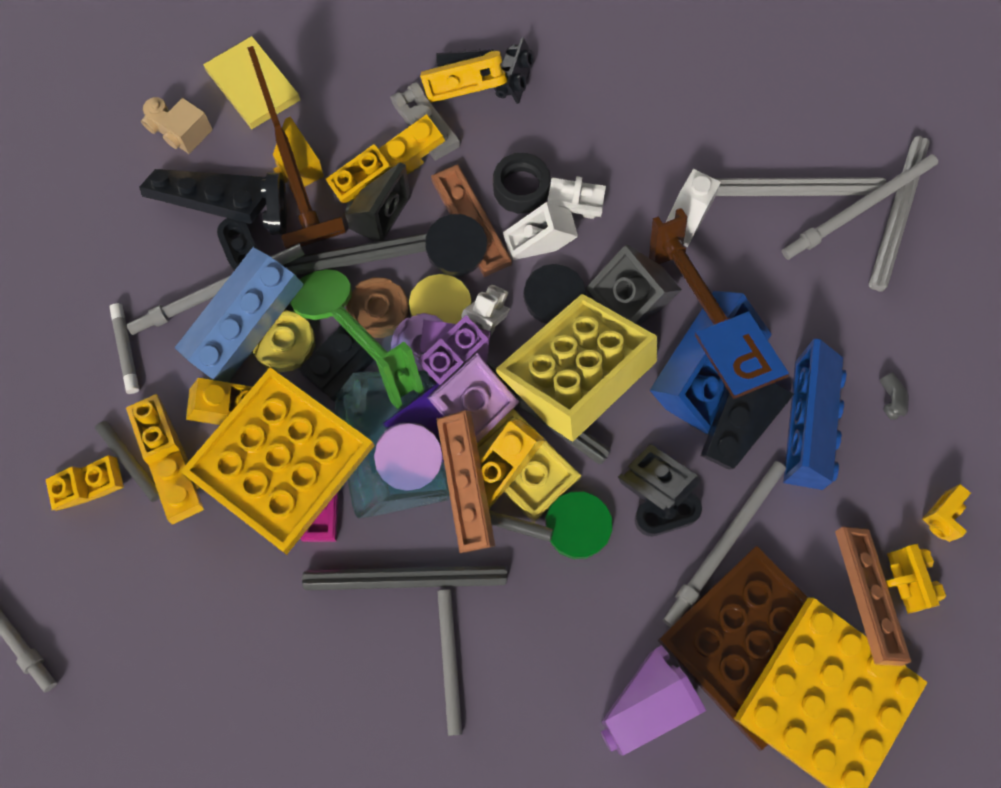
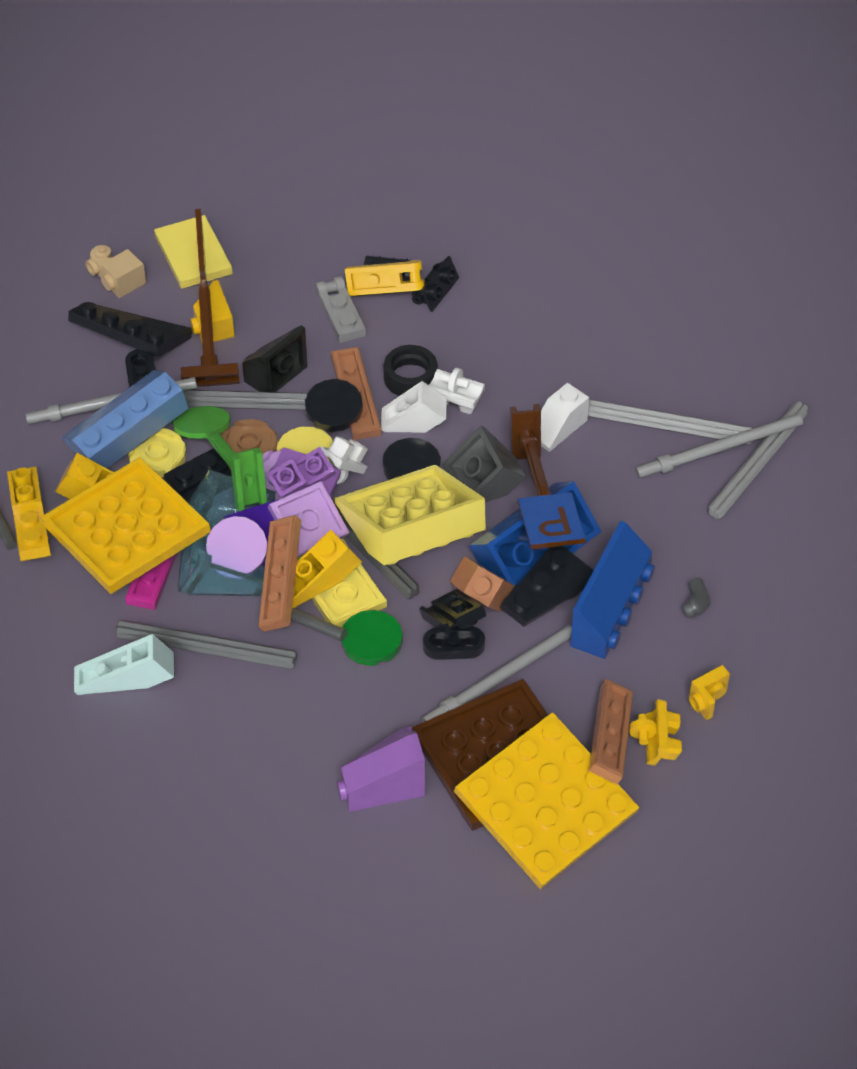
camera: 15 degrees right, 20 degrees down
light grey bar [109,303,139,394] -> none
black plate [261,172,287,235] -> none
yellow slope [326,114,445,204] -> none
light grey bar [437,590,462,736] -> none
none -> light aqua slope [74,634,174,695]
none -> nougat slope [450,556,515,612]

